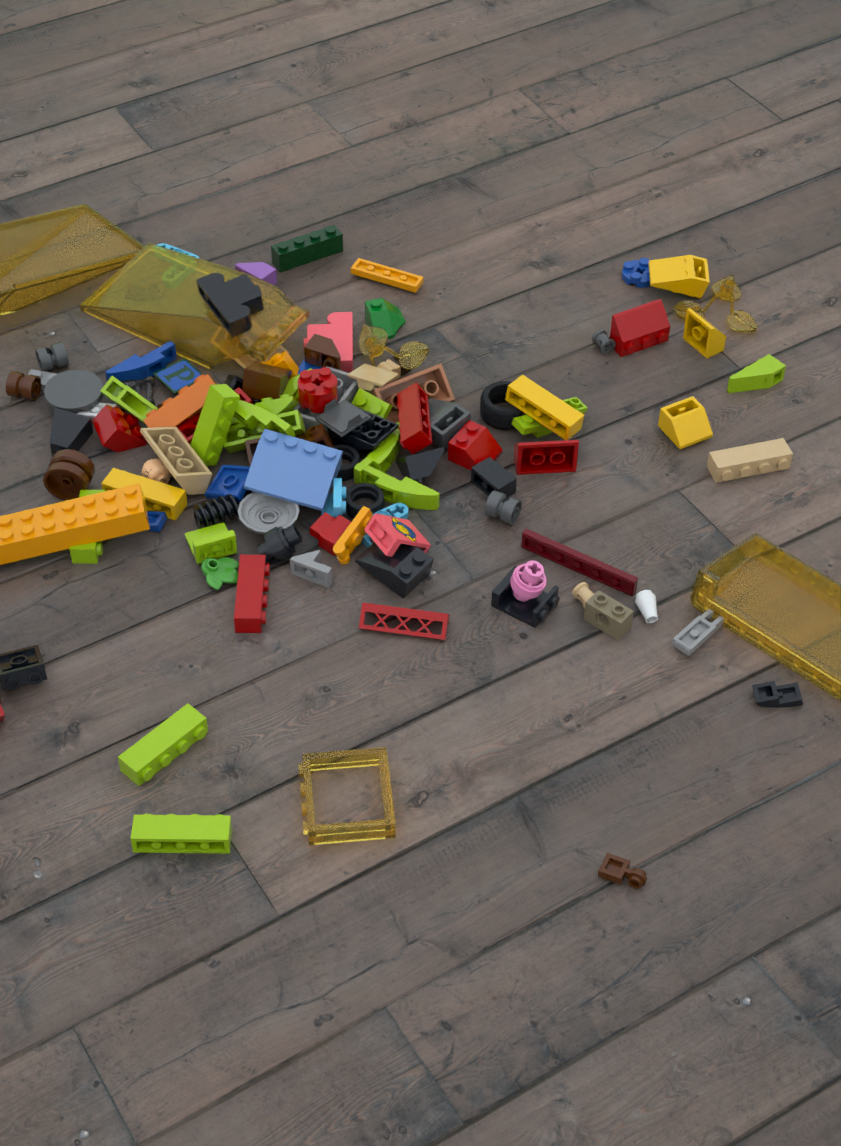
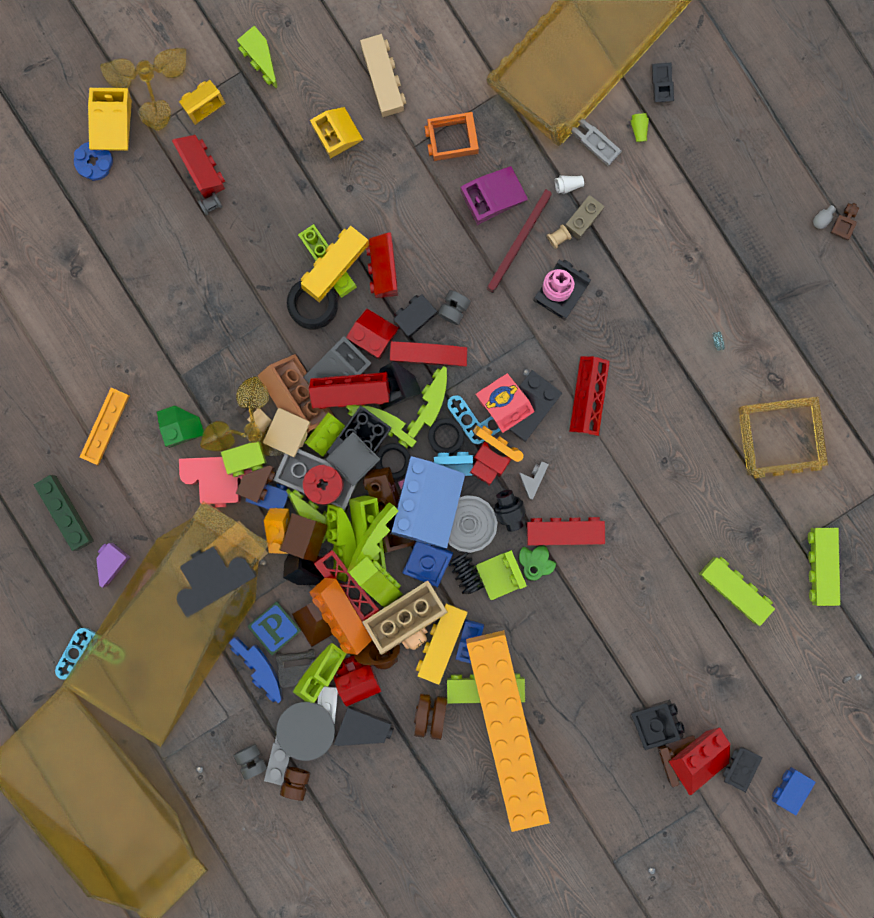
camera: 85 degrees left, 40 degrees up
none -> lime brick [221,441,267,477]
none -> reddish brown piece [354,641,400,670]
none -> red slope [390,341,467,367]
none -> orange window [424,112,479,161]
none -> magenta slope [460,166,528,225]
none -> lime cone [630,113,649,142]
none -> clear light blue tile [712,331,725,351]
none -> light grey cylinder [813,205,836,229]

